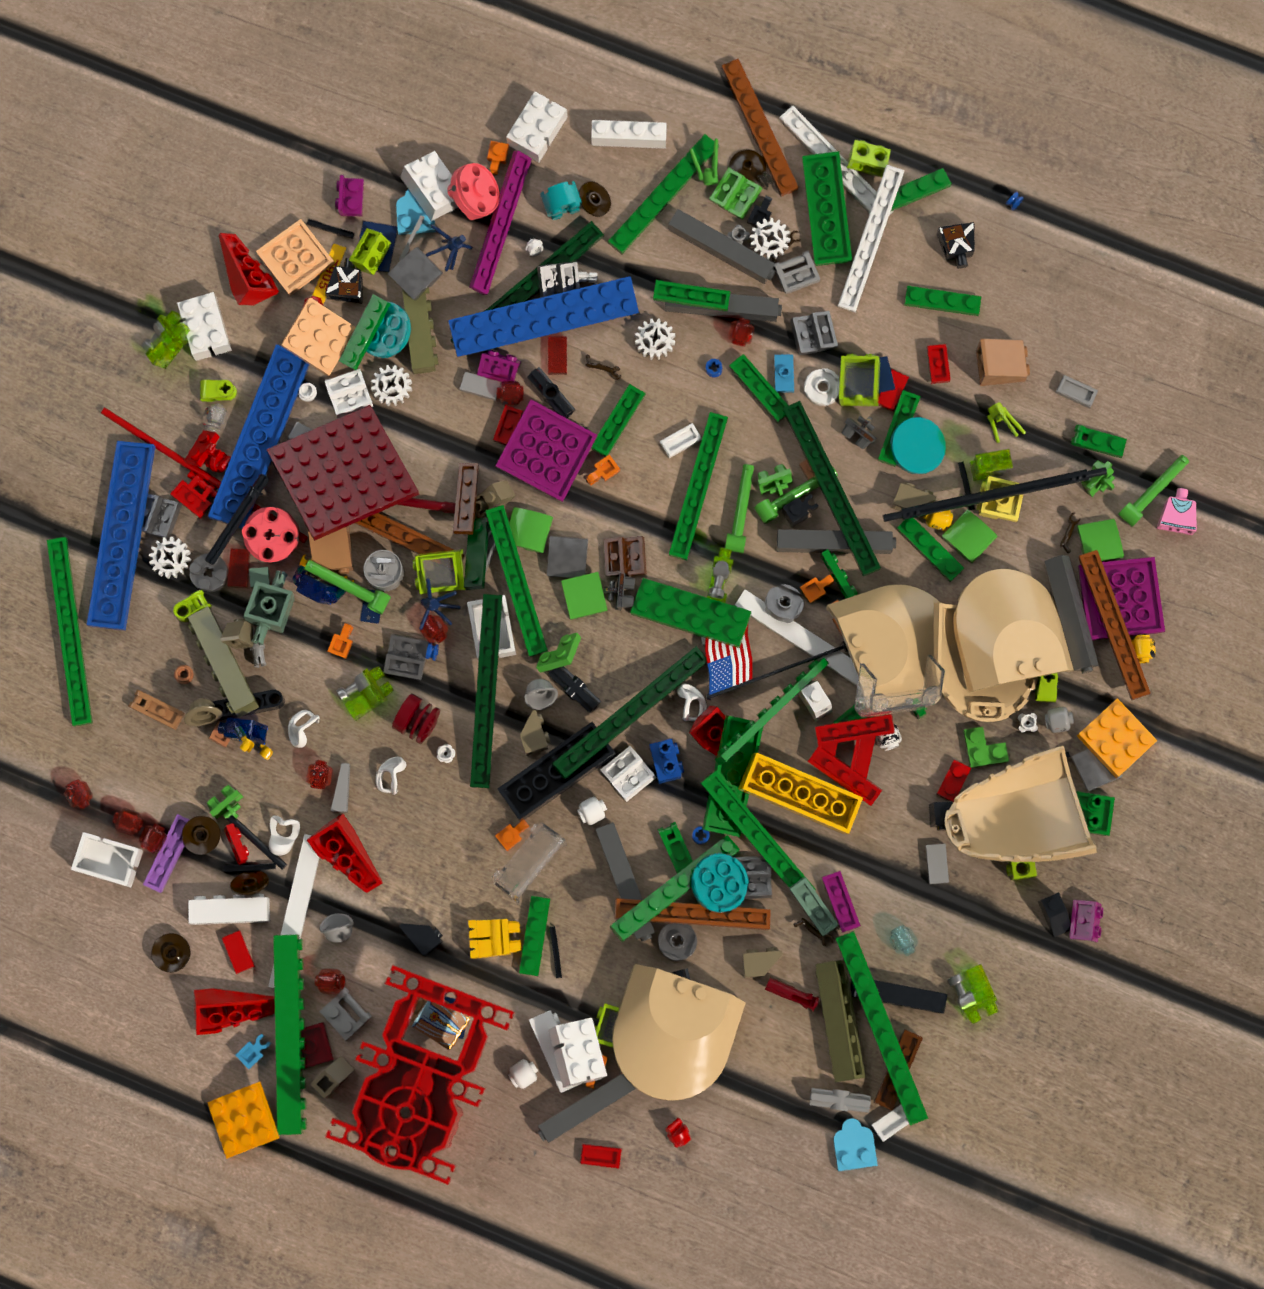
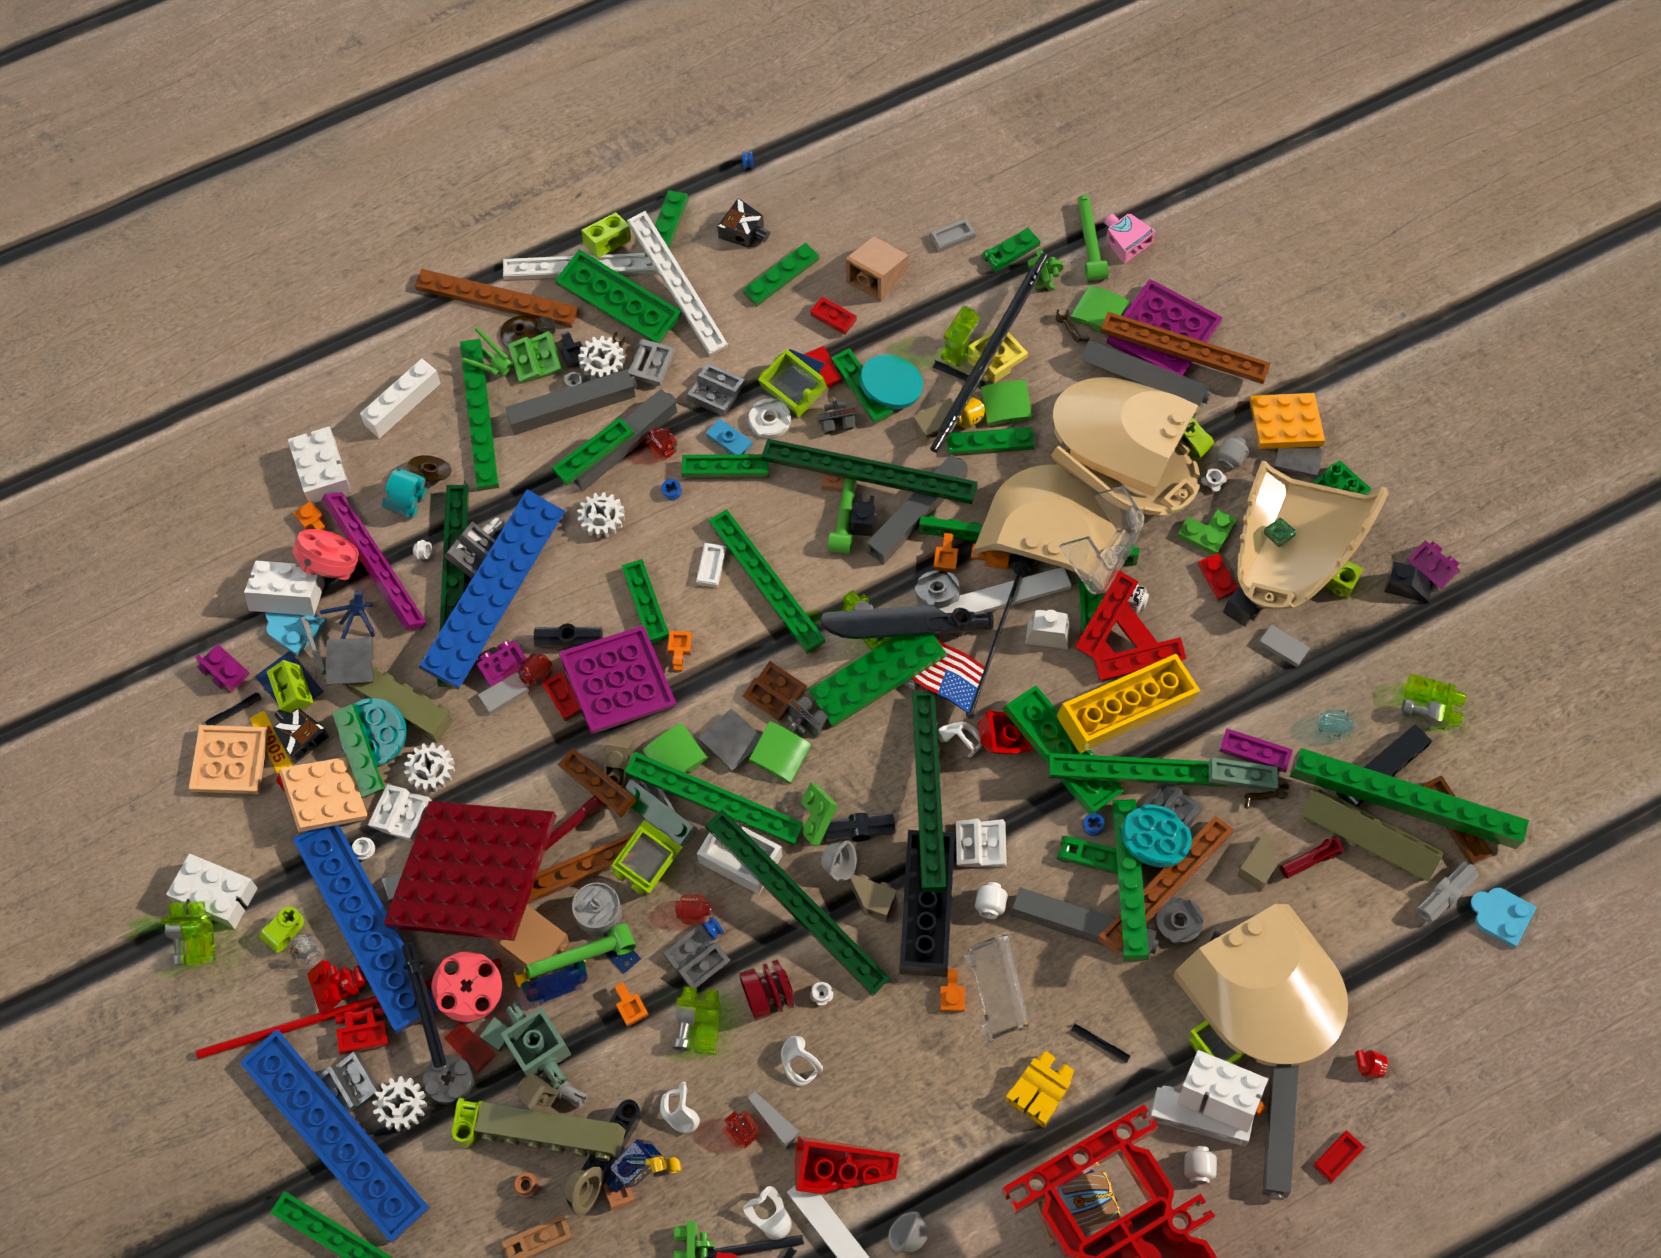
camera: 50 degrees left, 15 degrees down
red wedge [219,233,279,306] -> none
black slope [399,923,443,957] -> none
dark blue plant [419,578,461,630] -> none
green plate [519,896,551,977] -> none
clear red tile [548,336,567,375] -> none
dark brown piece [585,354,621,380] -> none
blue brick [649,739,684,784] -> none
green plate [714,658,829,765] -> none
bright green piece [725,464,754,553] -> none
bright green hips [758,464,793,496] -> none
white tile [872,1104,908,1142] -> none
lime plant [987,402,1026,443] -> none
yellow head [1131,635,1156,664] -> none
none -> black piece [820,606,994,639]
none -> clear green plate [1264,517,1296,547]

